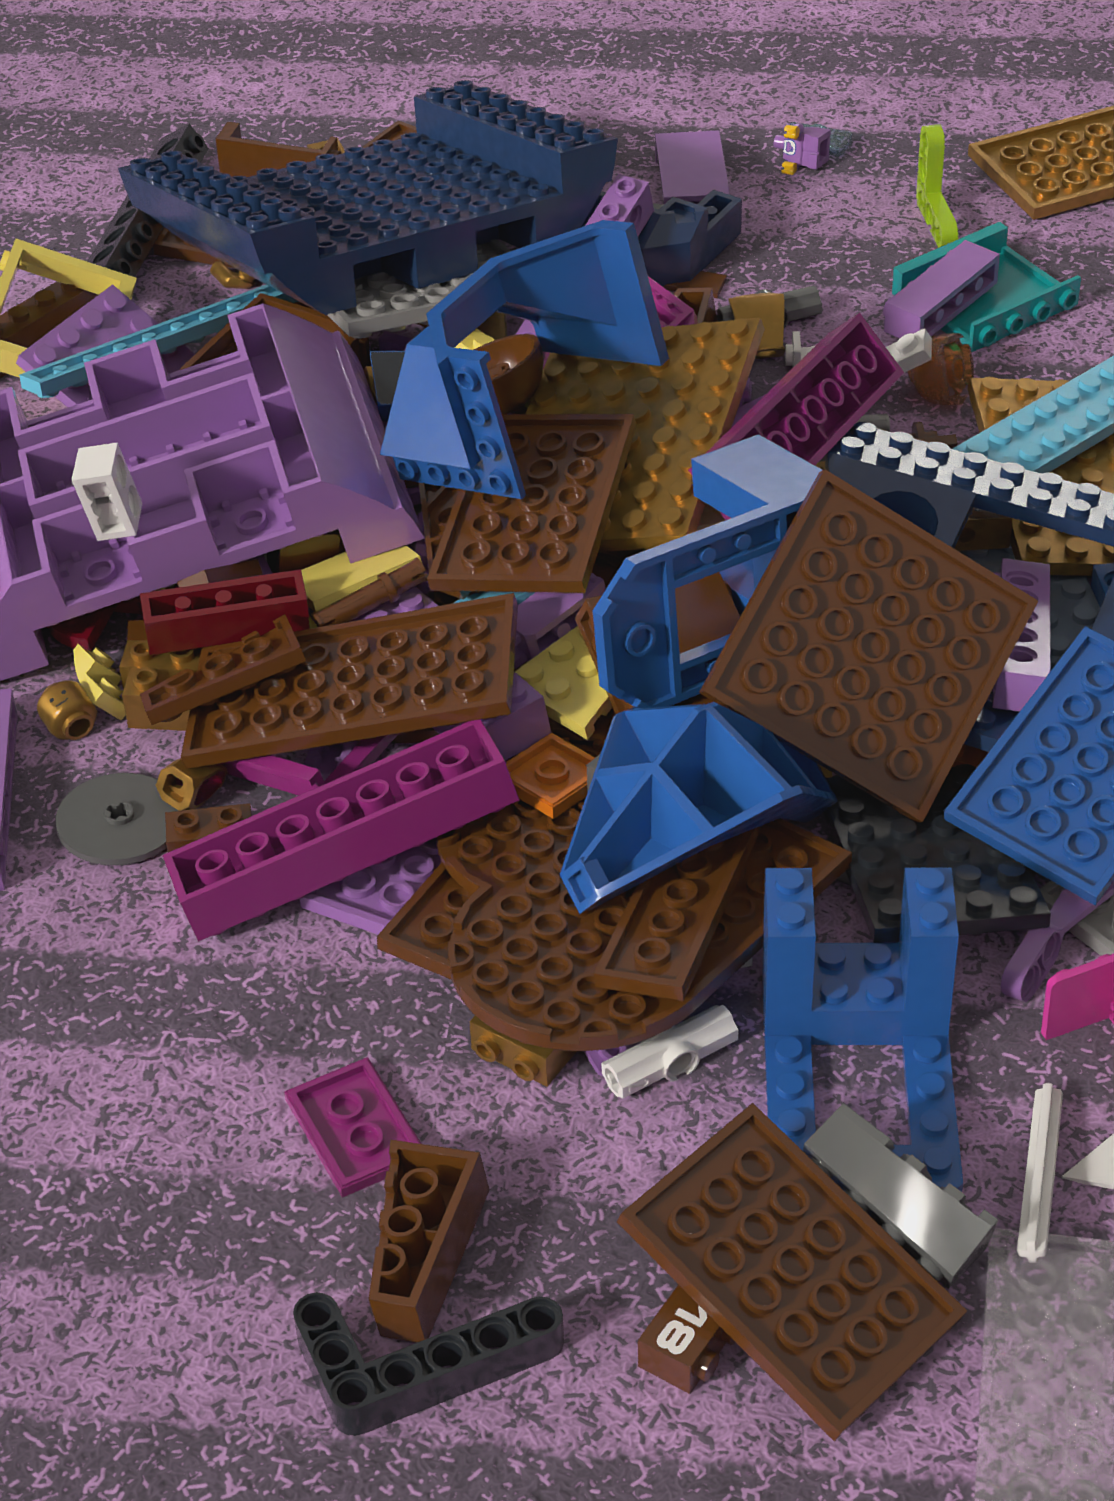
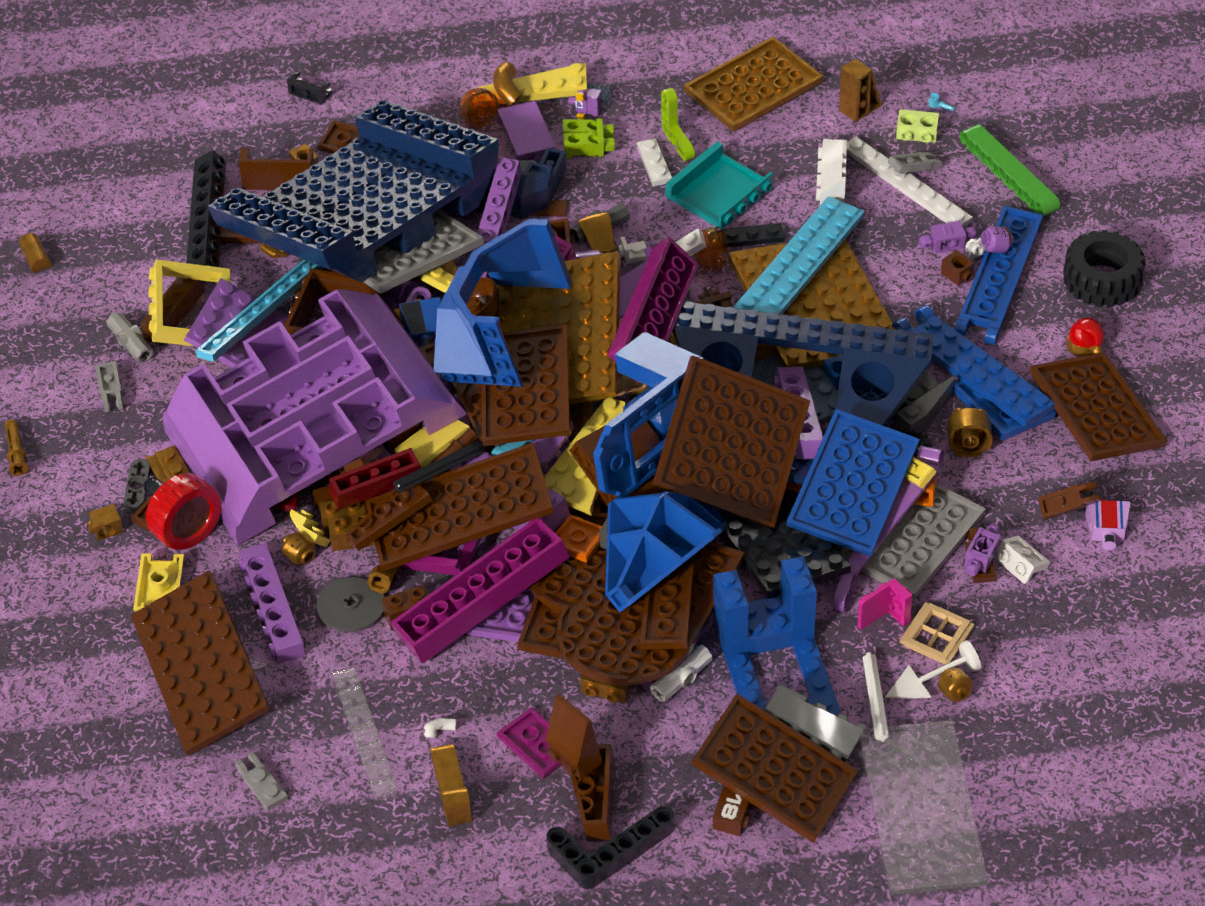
camera: 15 degrees left, 5 degrees up
white brick [72,442,142,541] -> none
medium lavender brick [883,240,1000,338] -> none
none -> black hinge [287,72,333,105]
none -> clear beam [331,666,398,801]
none -> black axle [393,440,485,493]
none -> white arm [423,718,457,738]
none -> pearl gold beam [430,743,472,827]
none -> clear orange cylinder [459,88,499,128]
none -> light yellow wing [471,63,588,106]
none -> pearl gold cylinder [493,62,523,107]
none -> reddish brown slope [546,694,602,780]
none -> lime hips [563,119,615,159]
none -> white plate [637,138,672,186]
none -> black plate [721,223,784,248]

